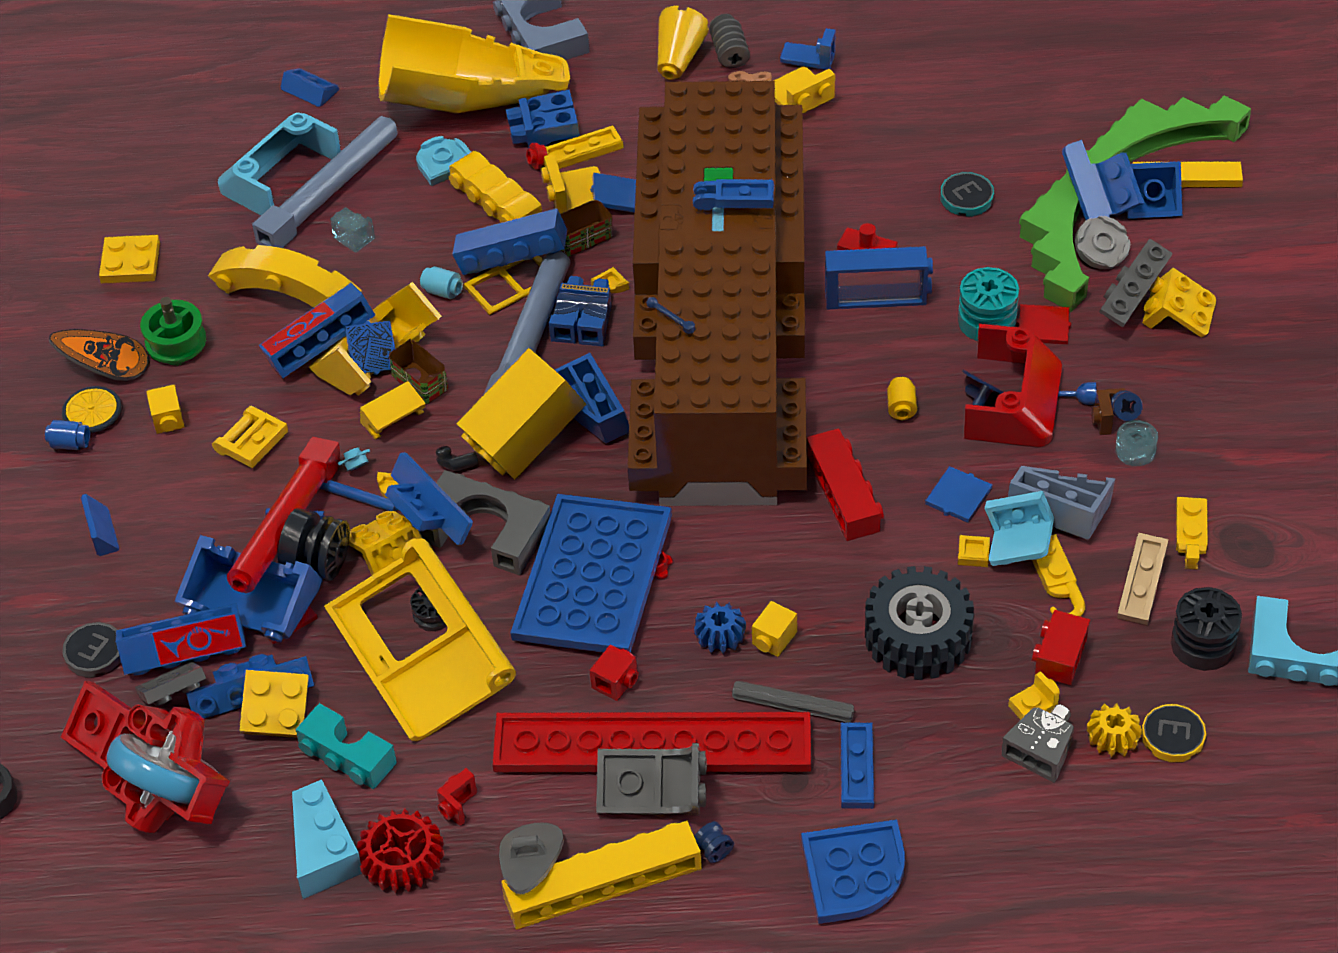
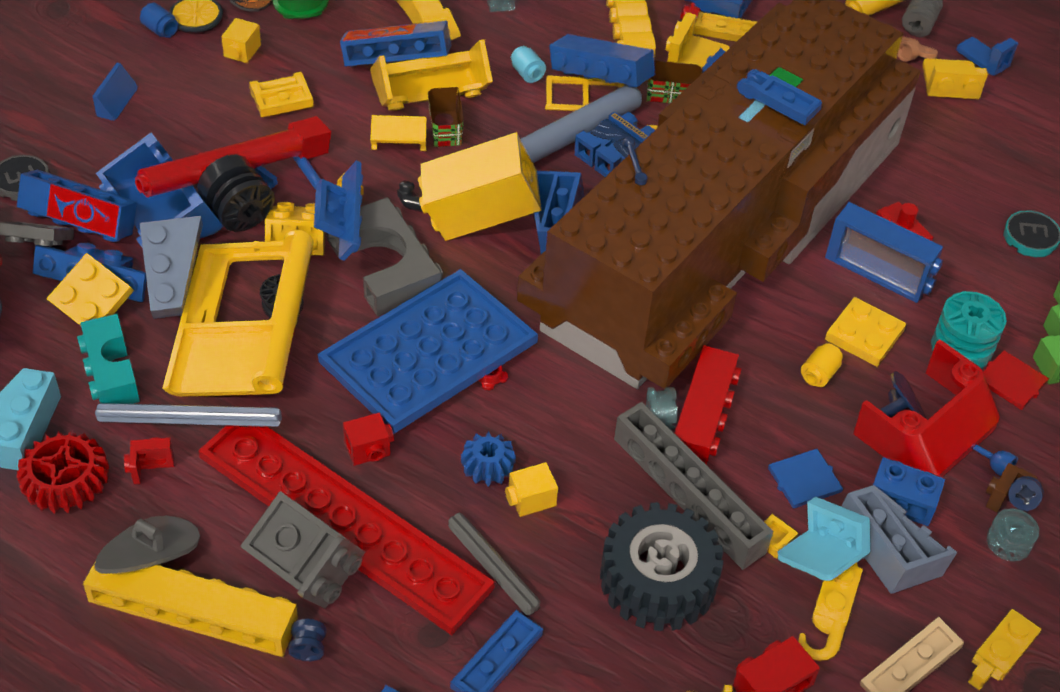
camera: 30 degrees right, 0 degrees up
medium azure plate [338,447,371,471] -> none
blue piece [344,321,395,375] -> none
none -> sand blue axle [95,403,282,427]
none -> sand blue wedge [140,216,203,319]
none -> dark grey brick [614,402,773,570]
none -> clear light blue wheel [646,387,677,431]
none -> yellow plate [825,296,907,367]
none -> blue brick [872,457,945,527]

